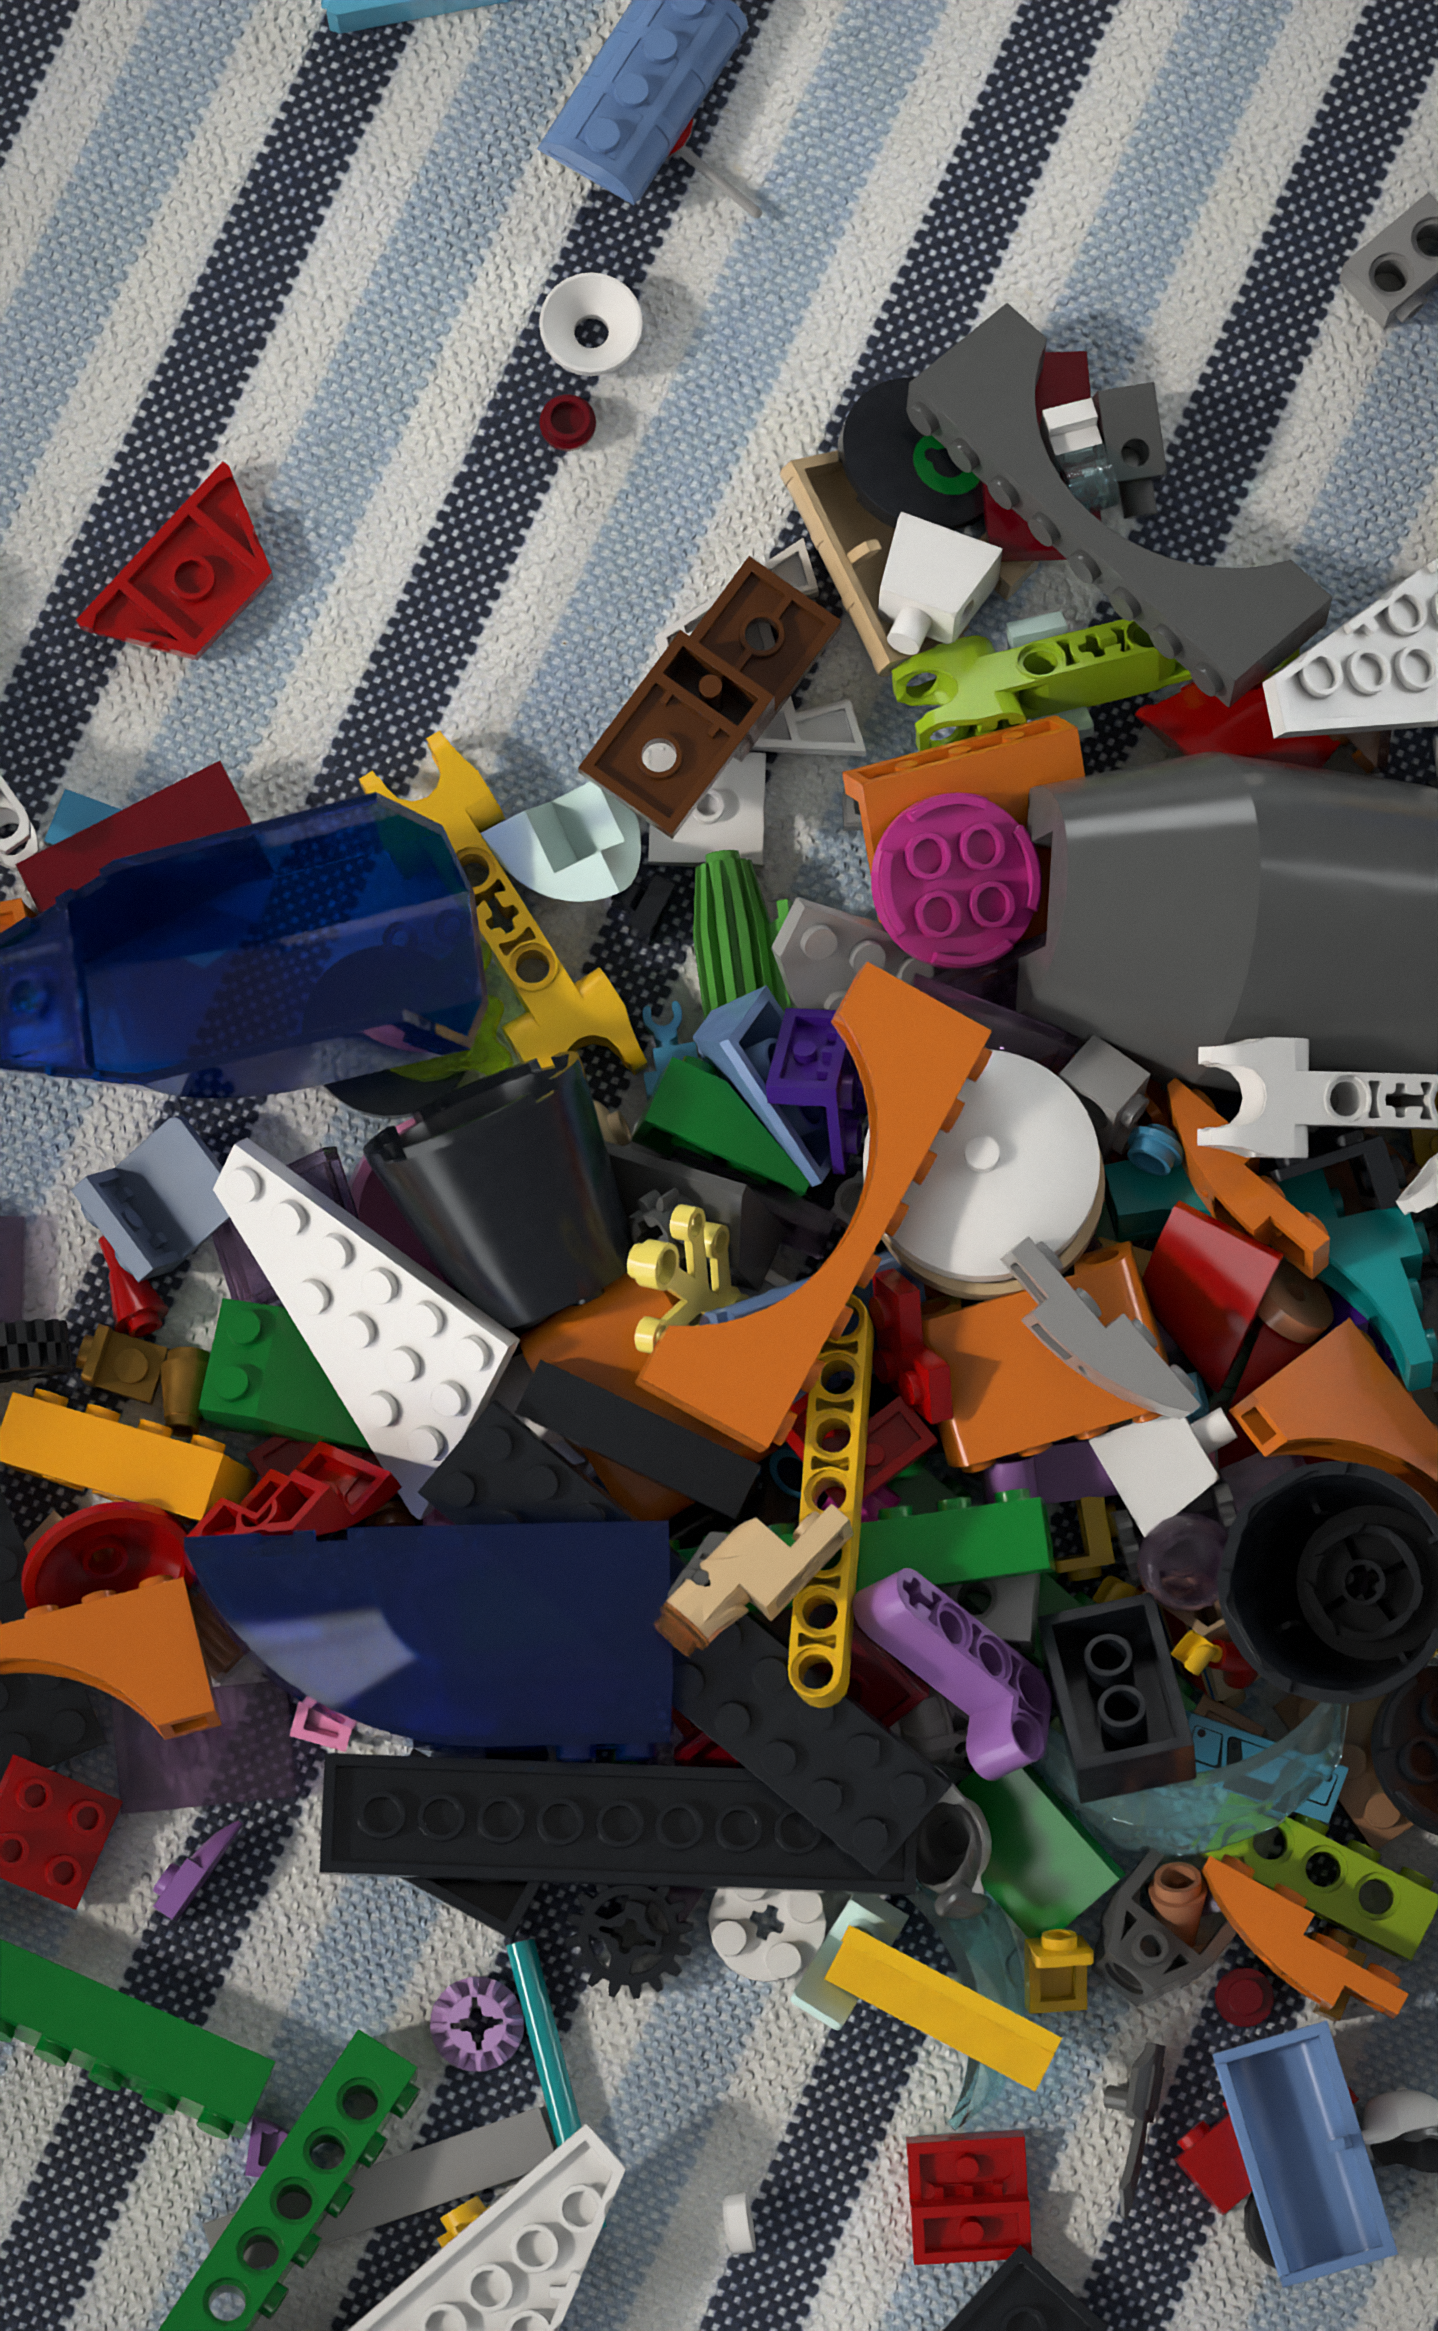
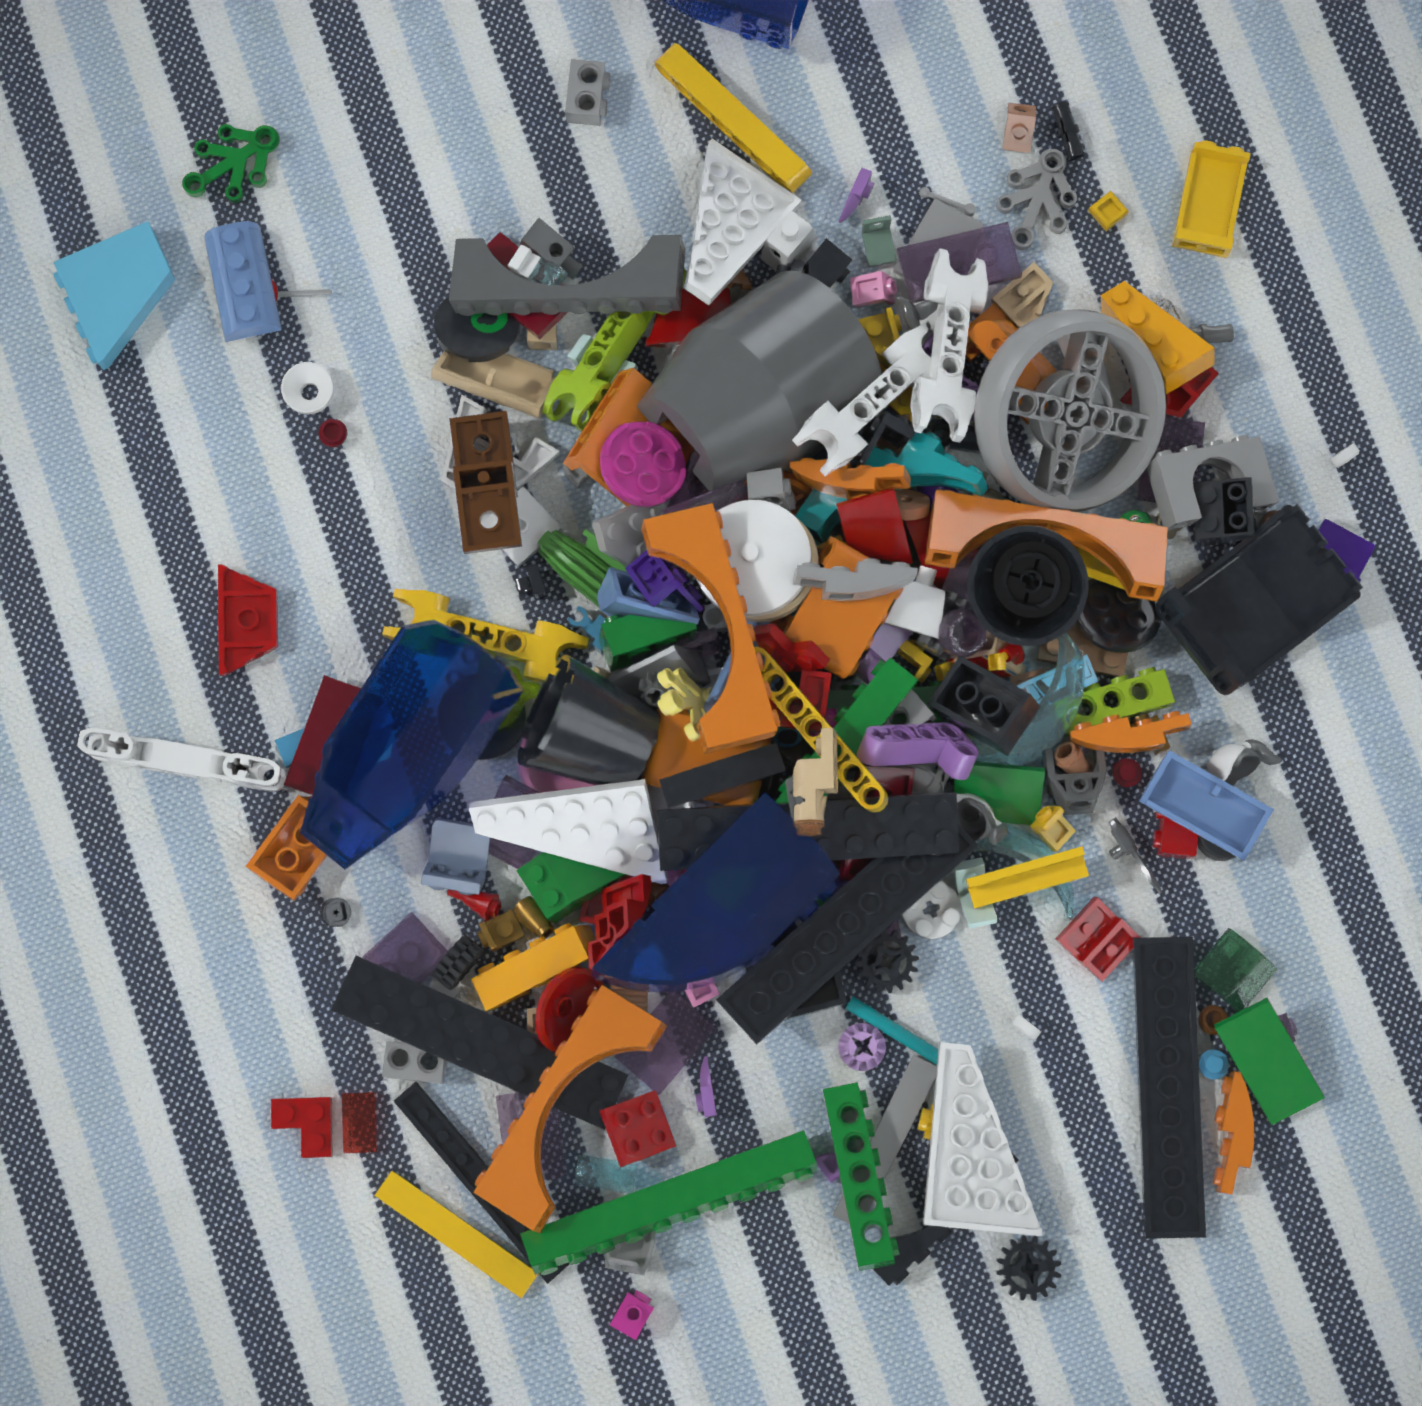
camera: 40 degrees left, 0 degrees up
light aqua brick [480,781,641,902] -> none
white torso [878,512,1002,655] -> none
dark azure plate [1127,1124,1184,1176] -> none

